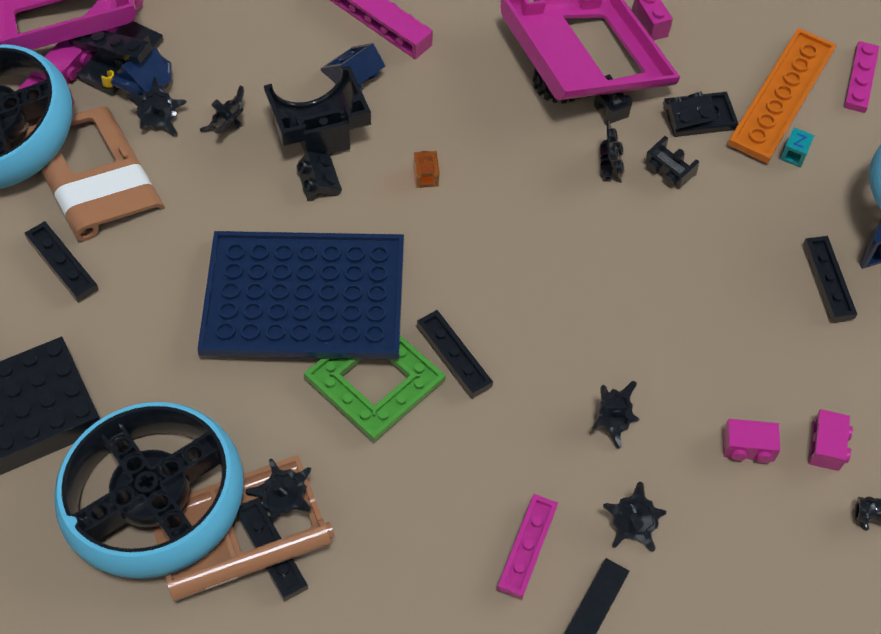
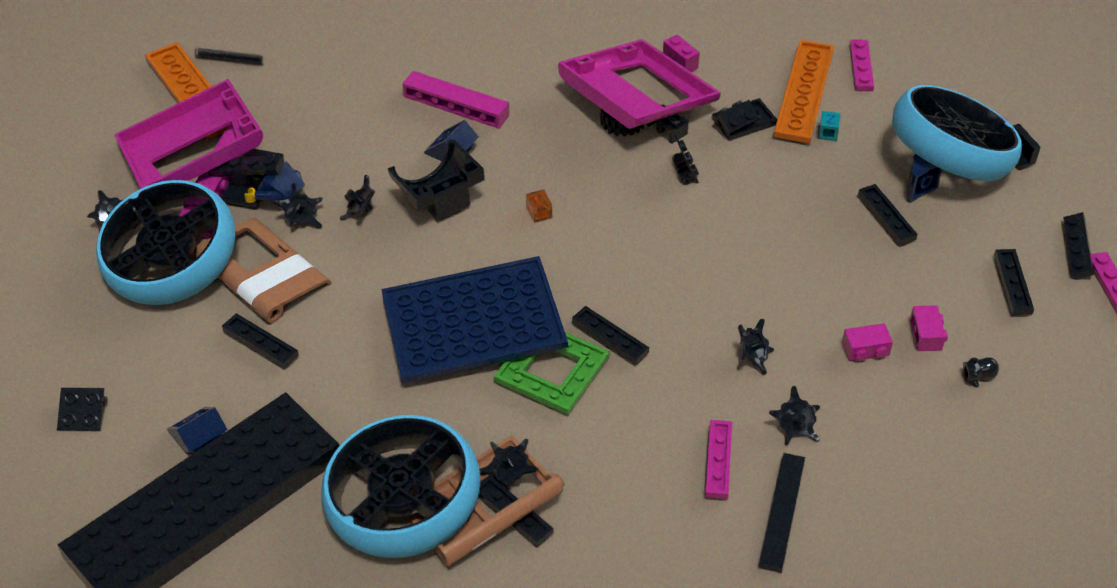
camera: 10 degrees left, 10 degrees down
black bracket [297,151,342,201] -> none
black window [645,136,699,189] -> none

